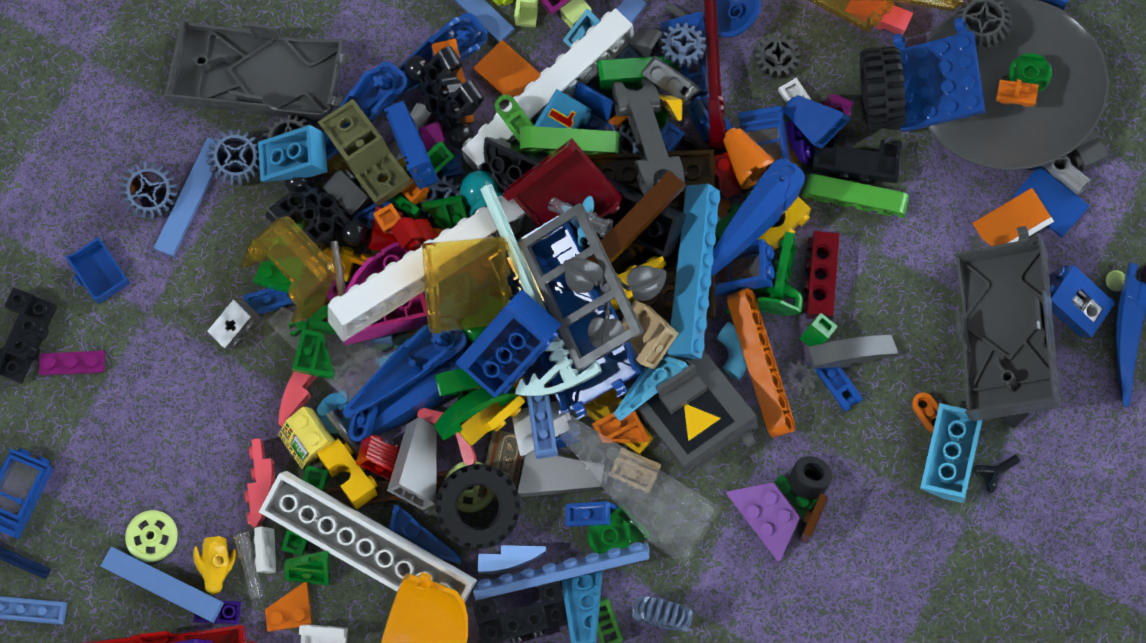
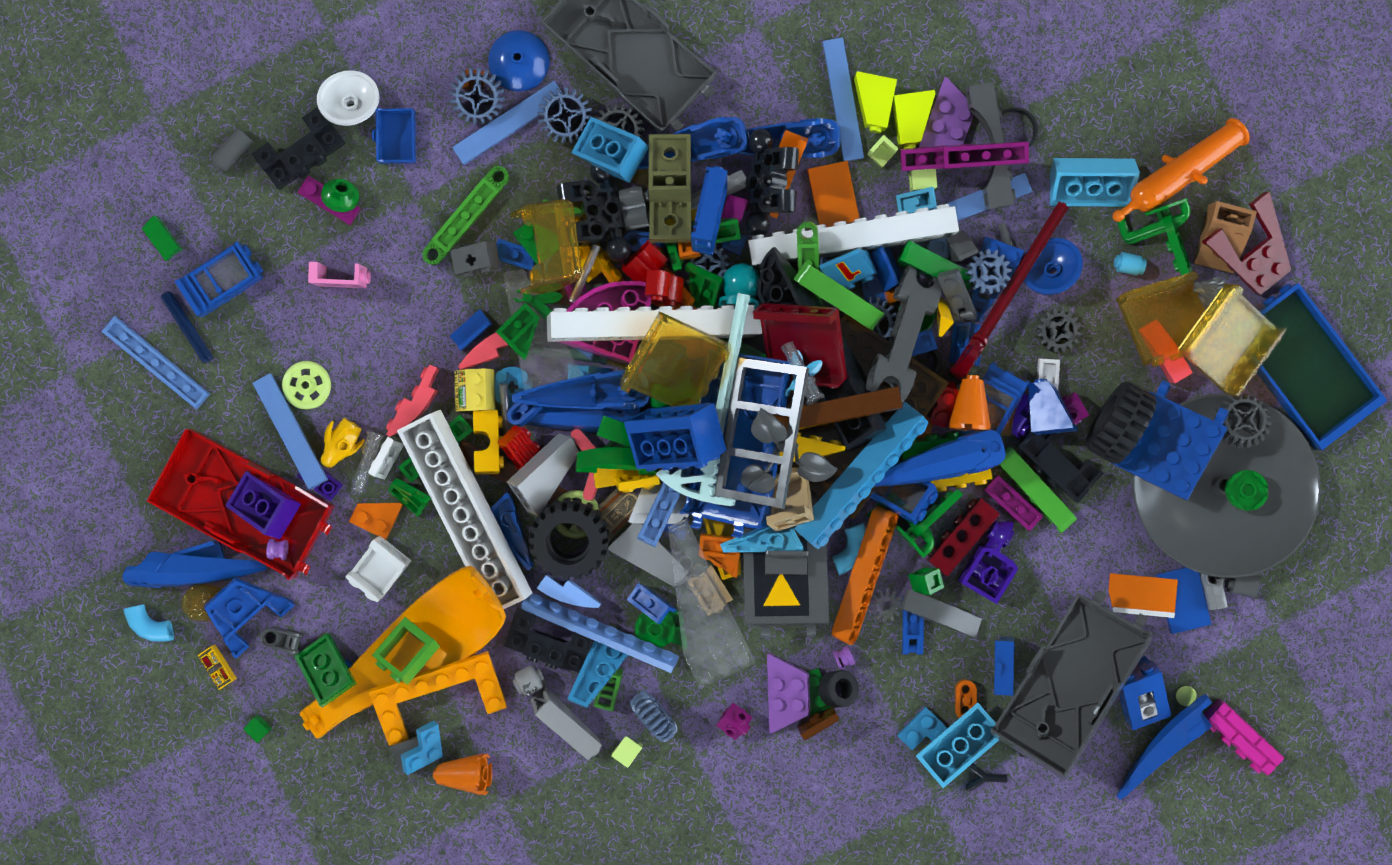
camera: 25 degrees right, 15 degrees up
orange tile [373,203,400,234] -> none
orange hips [996,79,1039,107] -> none
none -> bright pink panel [308,262,371,288]
none -> white dish [317,71,379,126]
none -> green piece [321,178,359,212]
none -> bright green plate [422,166,509,265]
none -> blue panel [449,309,494,352]
none -> blue dish [488,30,549,92]
none -> magenta brick [716,703,753,740]
none -> medium lavender wheel [832,646,855,670]
none -> dark azure plate [897,706,947,750]
none -> dark purple brick [958,521,1018,604]
none -> magenta plate [983,475,1043,531]
none -> blue container [994,636,1015,696]

